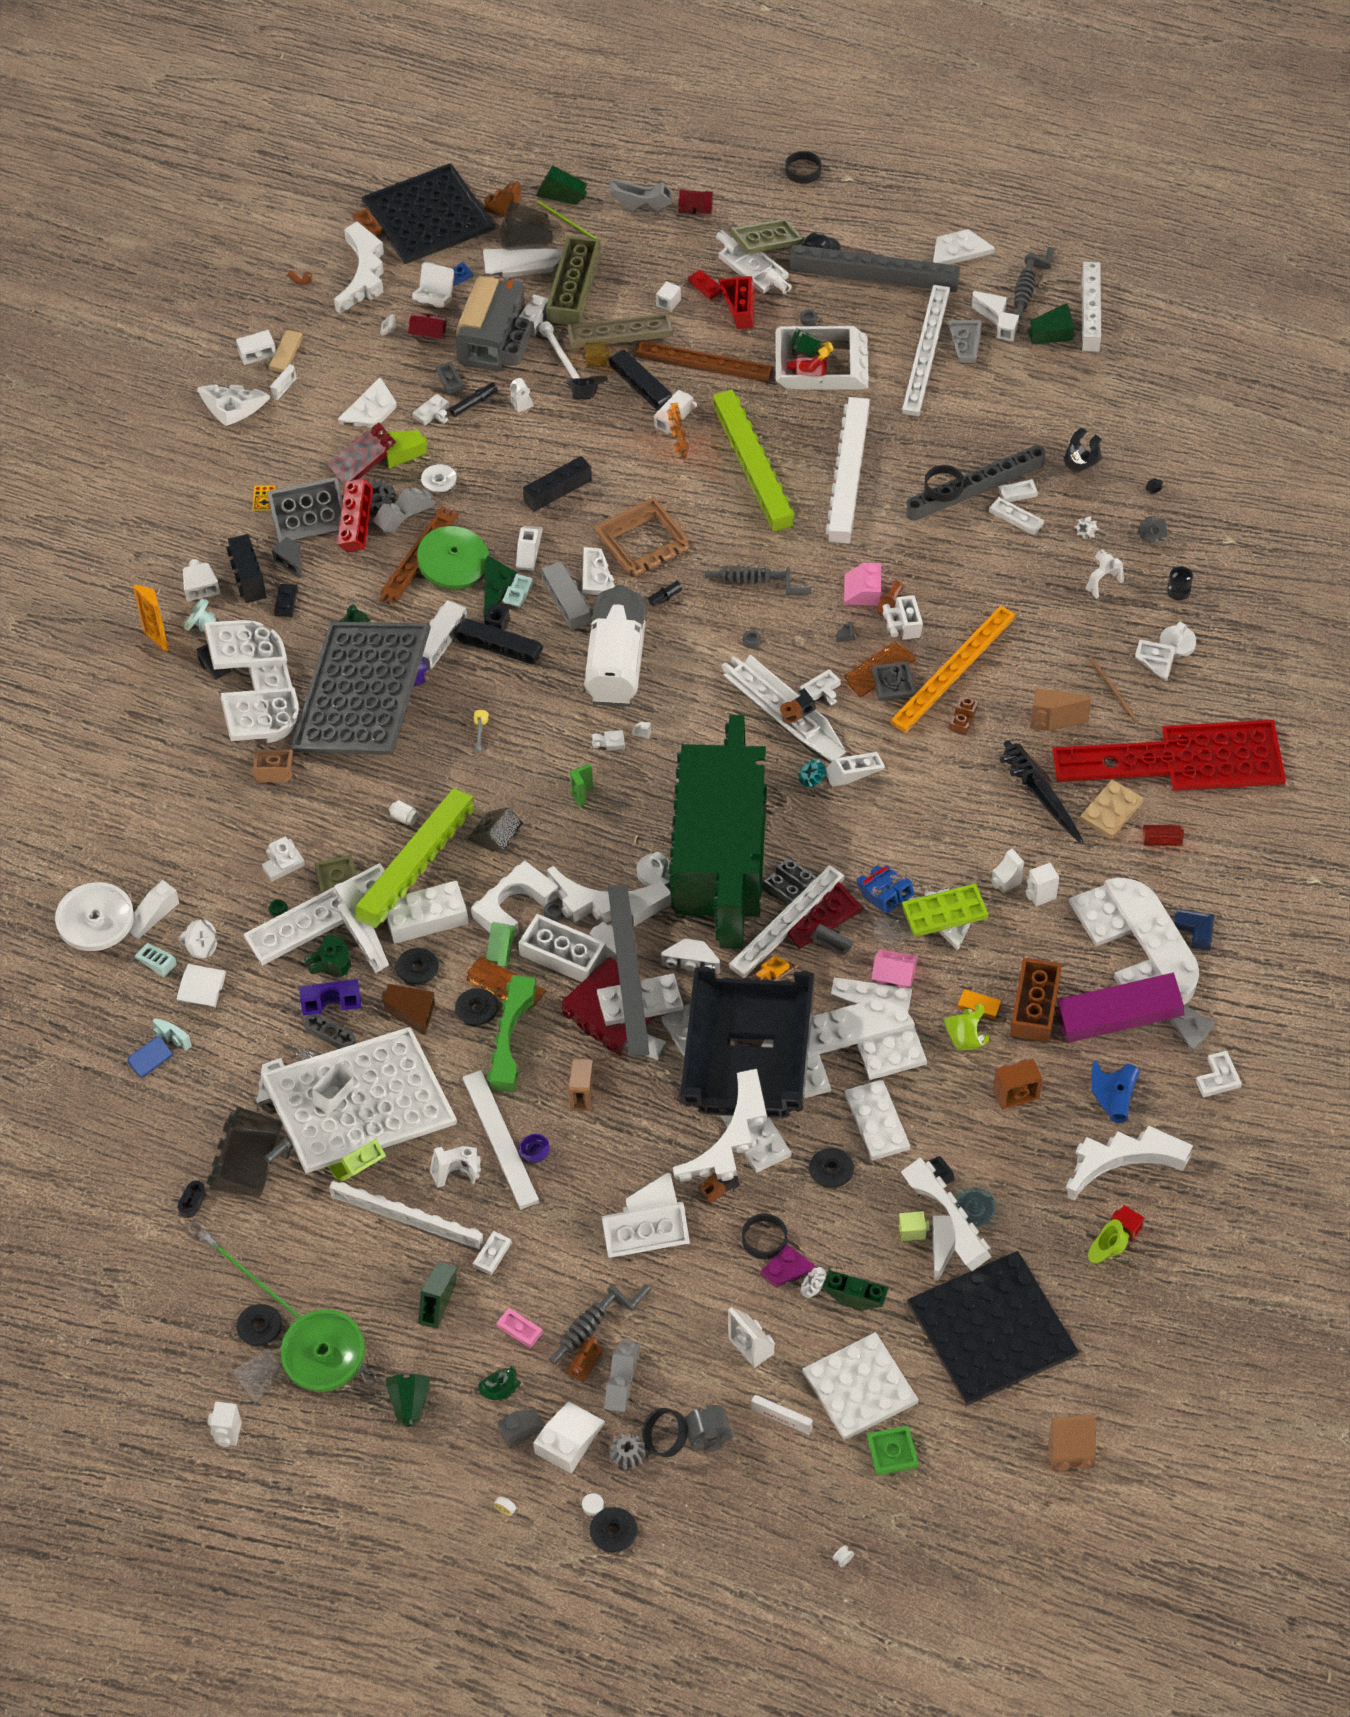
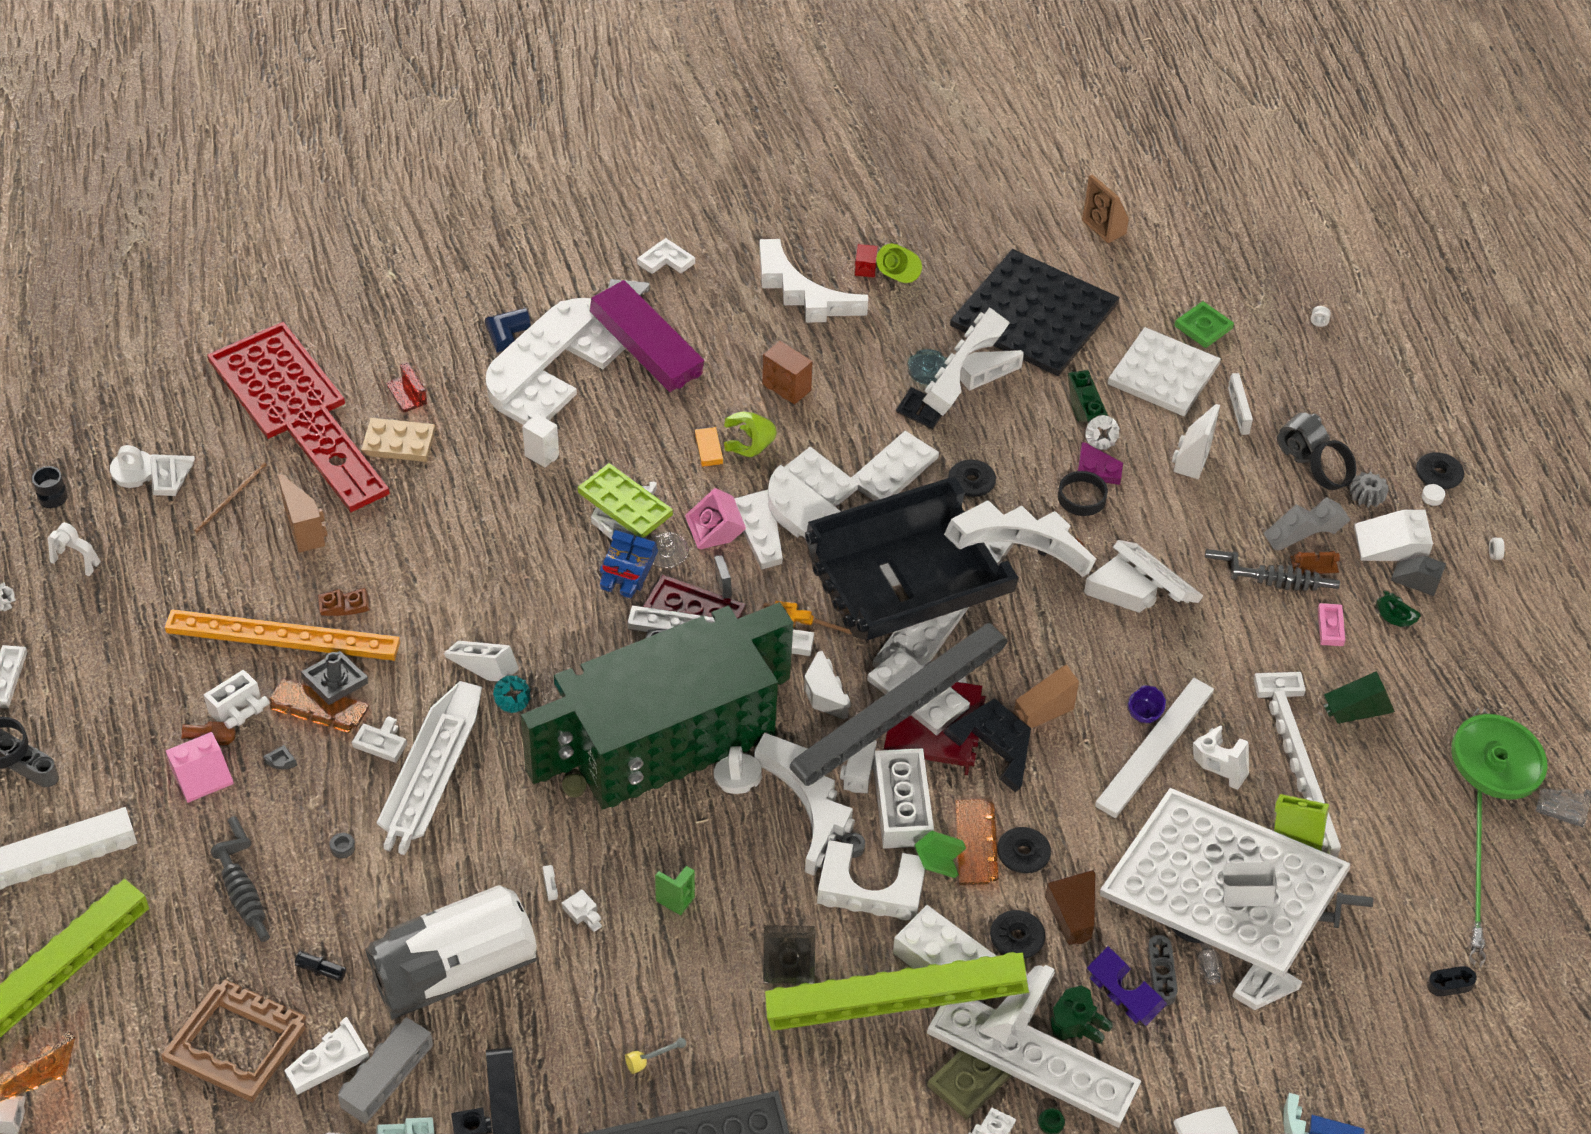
camera: 125 degrees left, 5 degrees down
clear smoke windscreen [206,1106,282,1197] -> none
black wheel [236,1304,282,1346] -> none
dark green cone [386,1374,430,1427] -> none
white brick [389,800,419,825] -> none
bright green arch [487,975,537,1092] -> none
leg [780,688,816,723] -> none
yellowish green brick [898,1211,930,1241] -> none
white arch [991,848,1024,894] -> none
black piece [1000,740,1083,843] -> none
dark orange brick [1010,957,1062,1042] -> none
blue pin [1091,1061,1140,1123] -> none
none -> black wing [943,698,1031,793]

